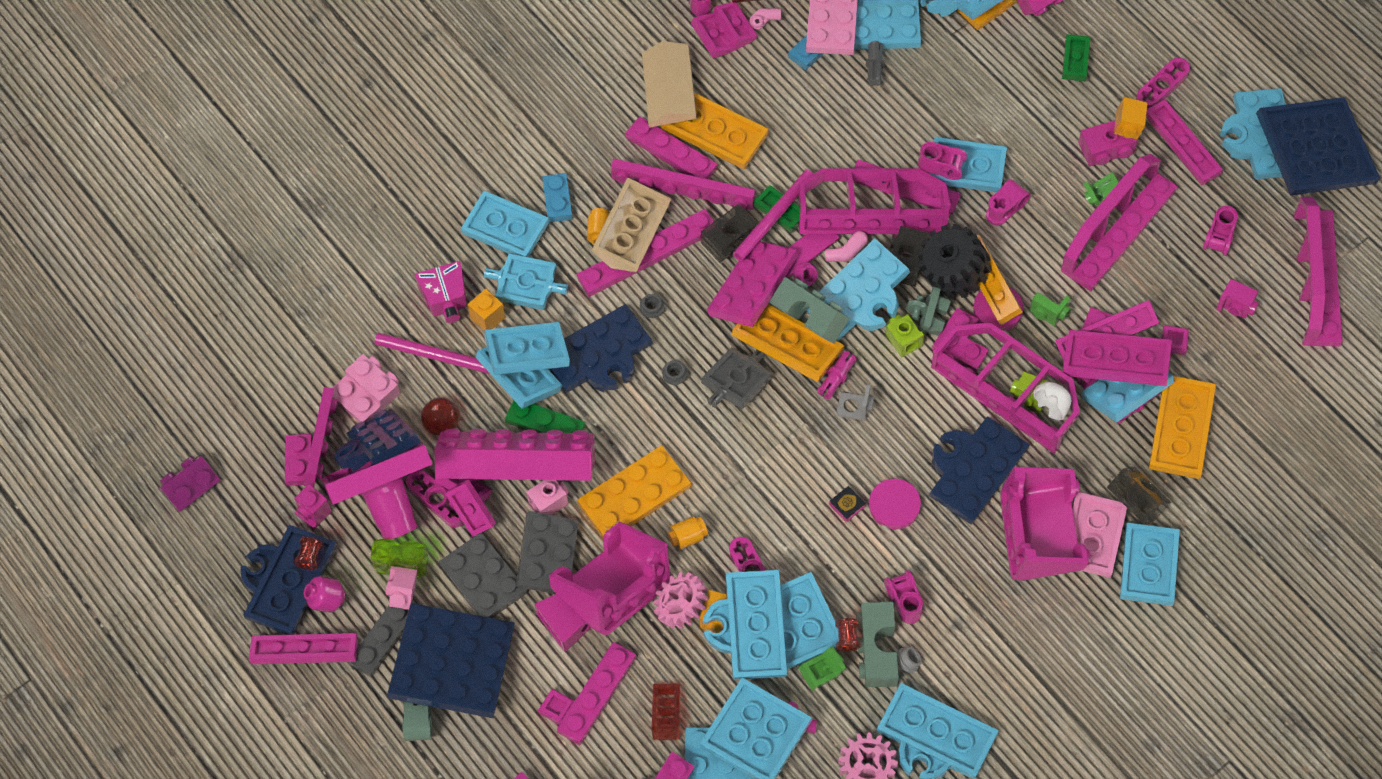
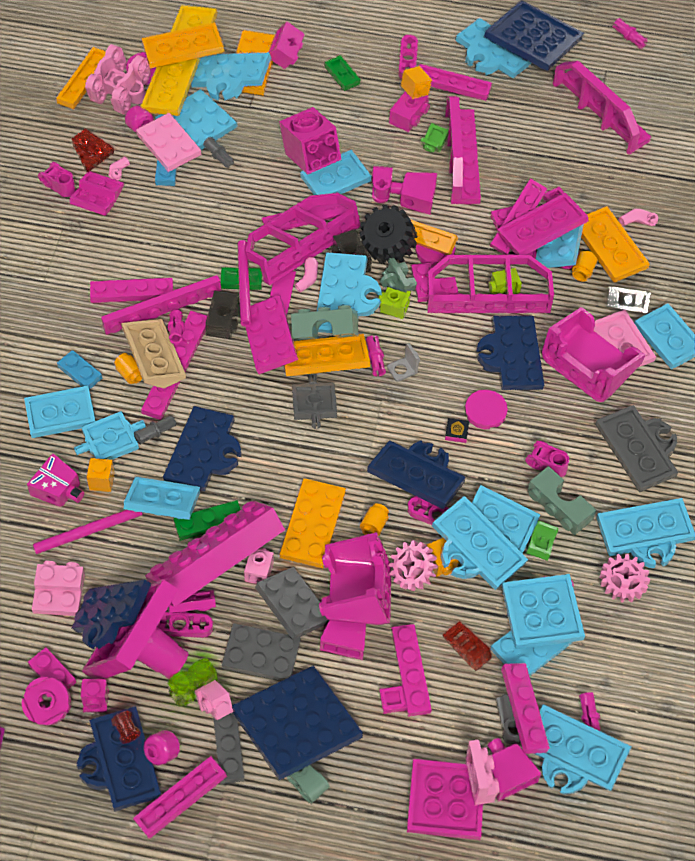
camera: 45 degrees left, 5 degrees down
dark pink plate [304,387,337,488] -> none
clear red hair [421,397,461,435] -> none
dark pink plate [445,479,496,537] -> none
medium azure plate [484,322,570,375] -> none
dark grey plate [640,294,665,318] -> none
tan slope [642,41,697,127] -> none
light orange plate [661,93,769,170] -> none
dark grey plate [662,360,687,385] -> none
dark pink plate [793,262,818,287] -> none
clear red bush [835,618,860,651] -> none
light grey plate [897,647,921,673] -> none
dark pink piece [918,142,967,180] -> none
bright green bracket [1030,292,1071,327] -> none
white hair [1033,382,1072,421] -> none
dark pink piece [1202,206,1238,256] -> none
dark pink brick [1216,279,1259,319] -> none
none -> dark pink plate [22,677,71,726]
none -> dark grey axle [134,416,177,445]
none -> dark pink pin [168,309,184,344]
none -> dark pink brick [279,107,341,175]
none -> dark blue plate [367,440,466,510]
none -> dark pink torso [390,172,438,215]
none -> light orange brick [572,251,597,282]
none -> dark grey plate [595,405,678,492]
none -> bright pink arm [619,208,658,226]

